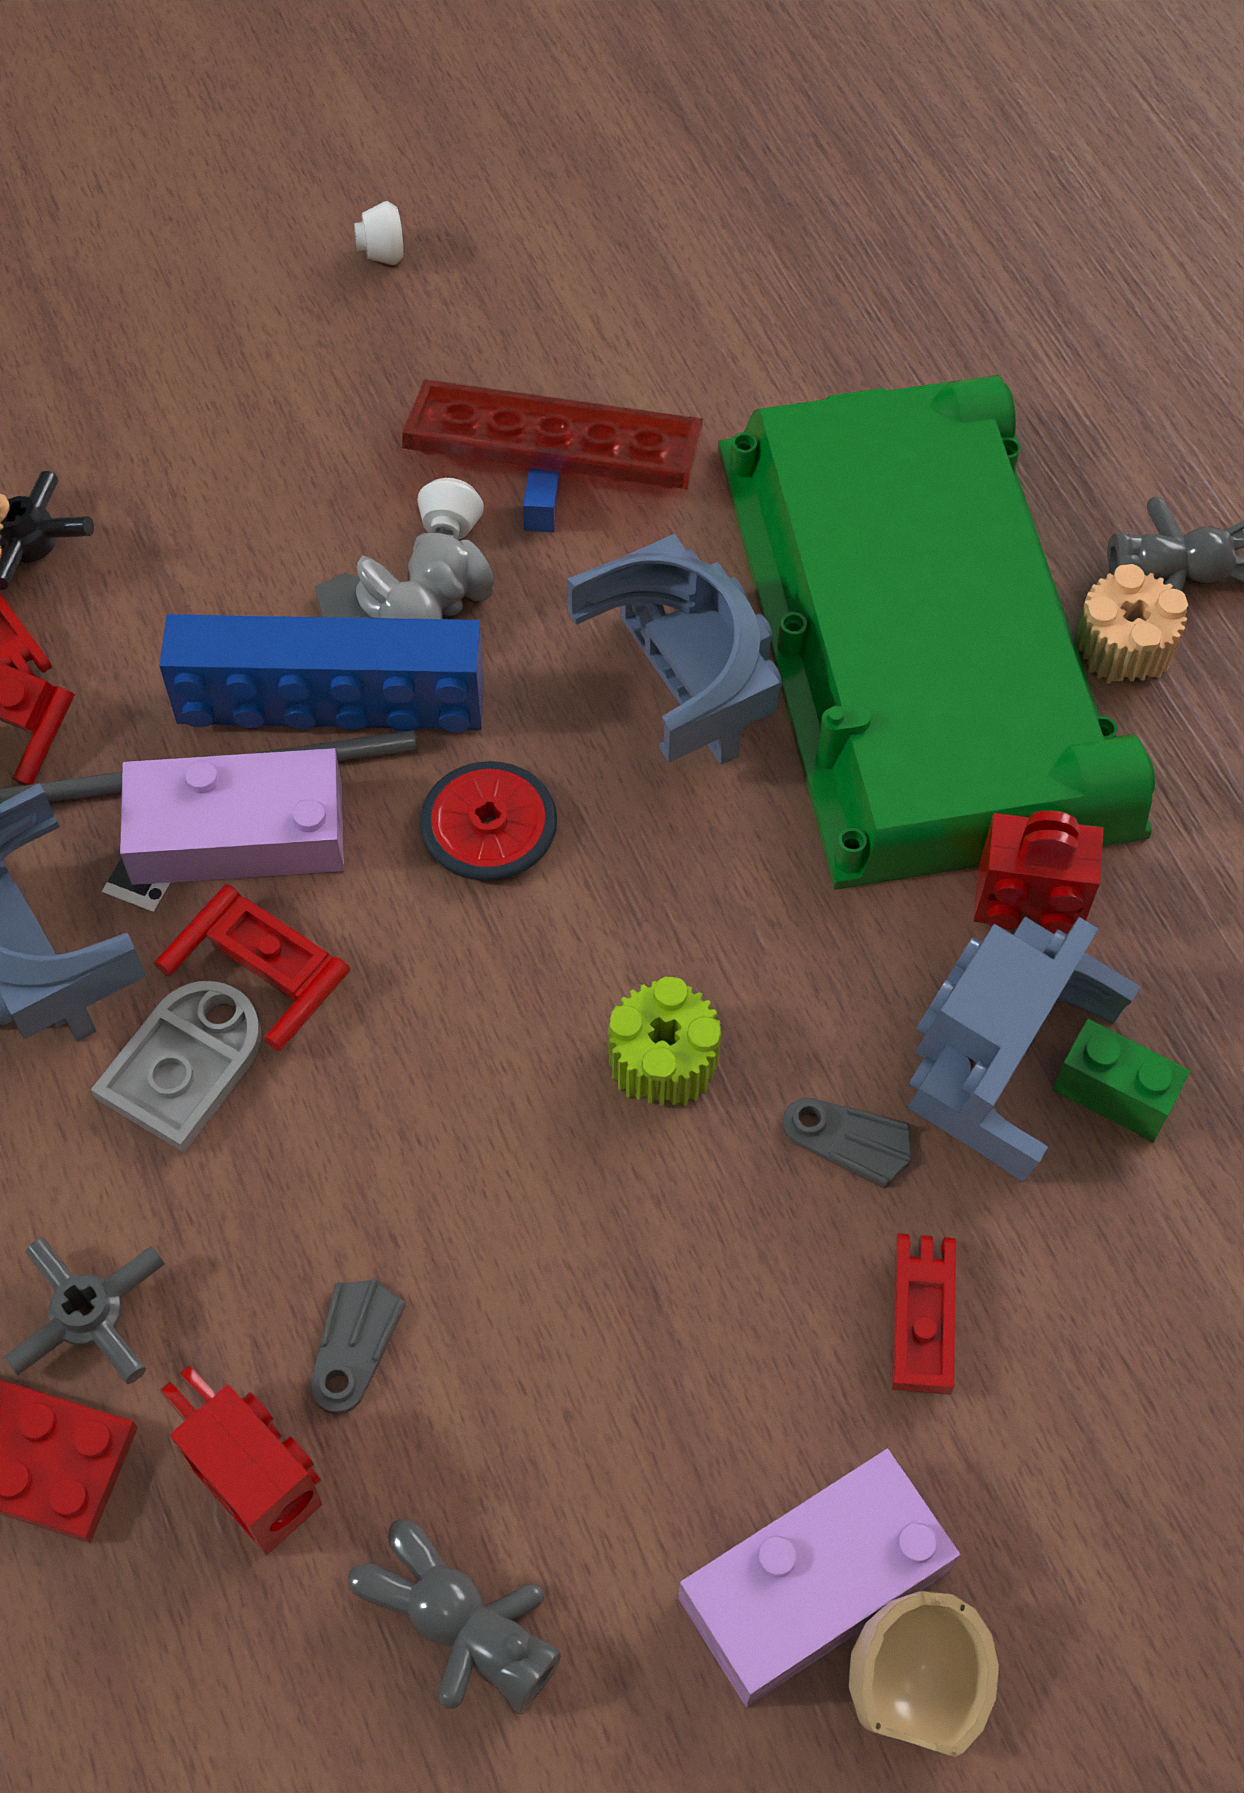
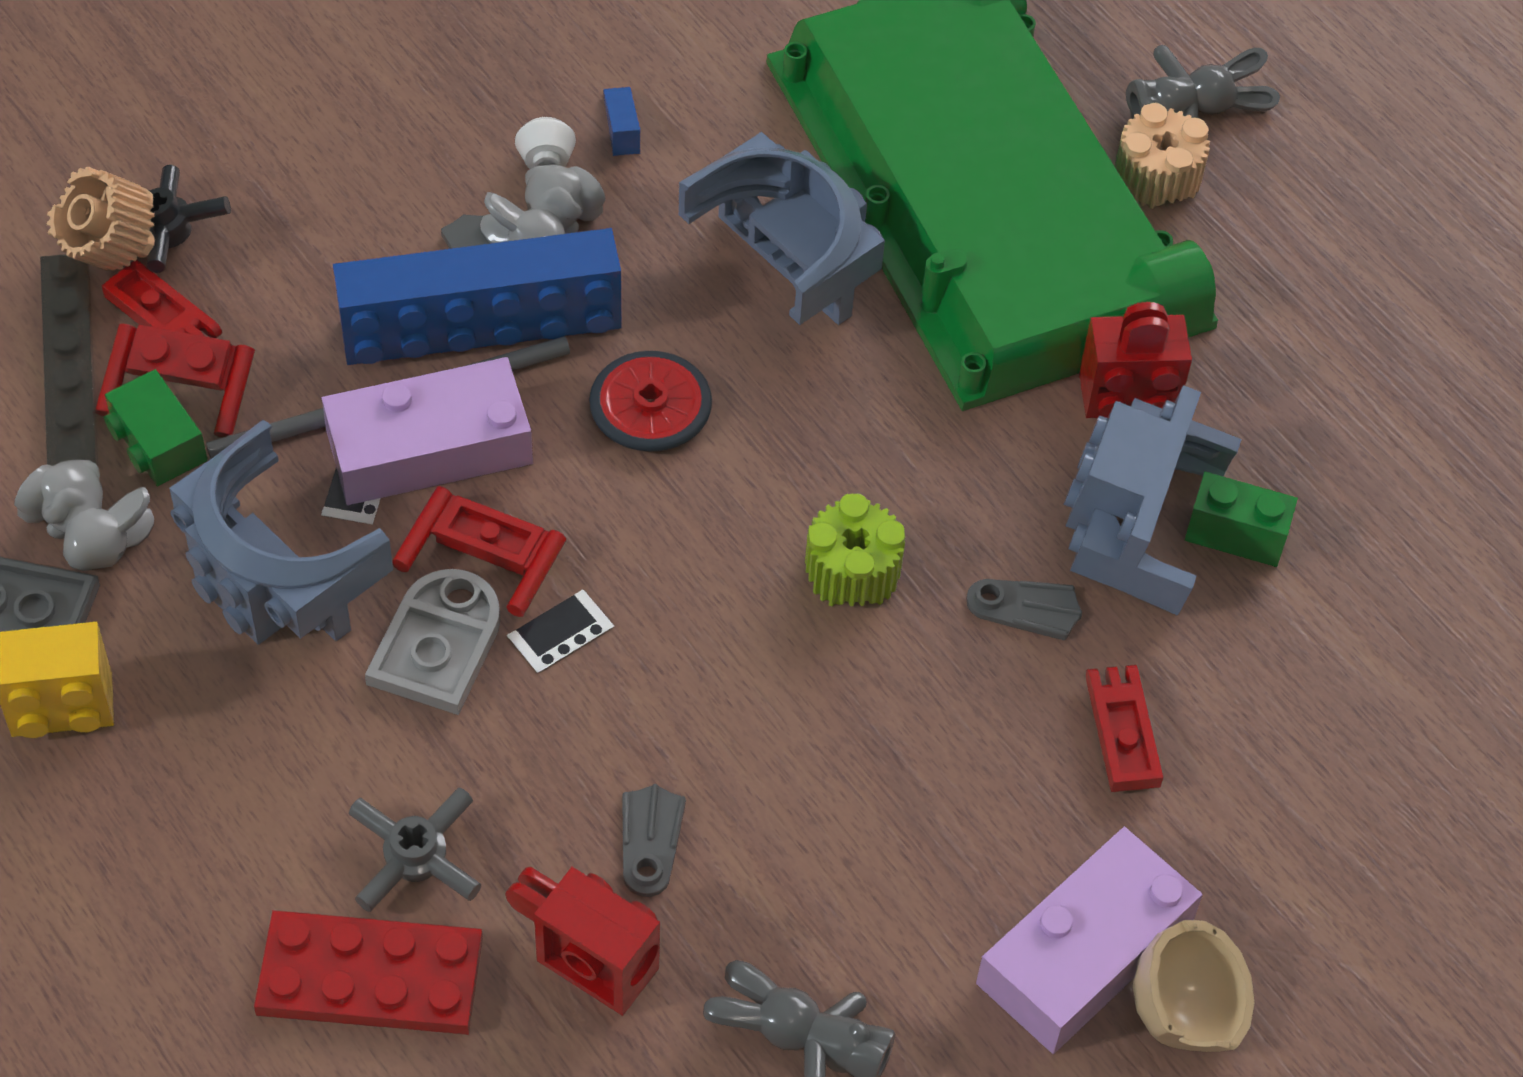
camera: 15 degrees left, 5 degrees down
clear red plate [402,379,703,490] -> none
none -> black sticker [507,590,614,673]

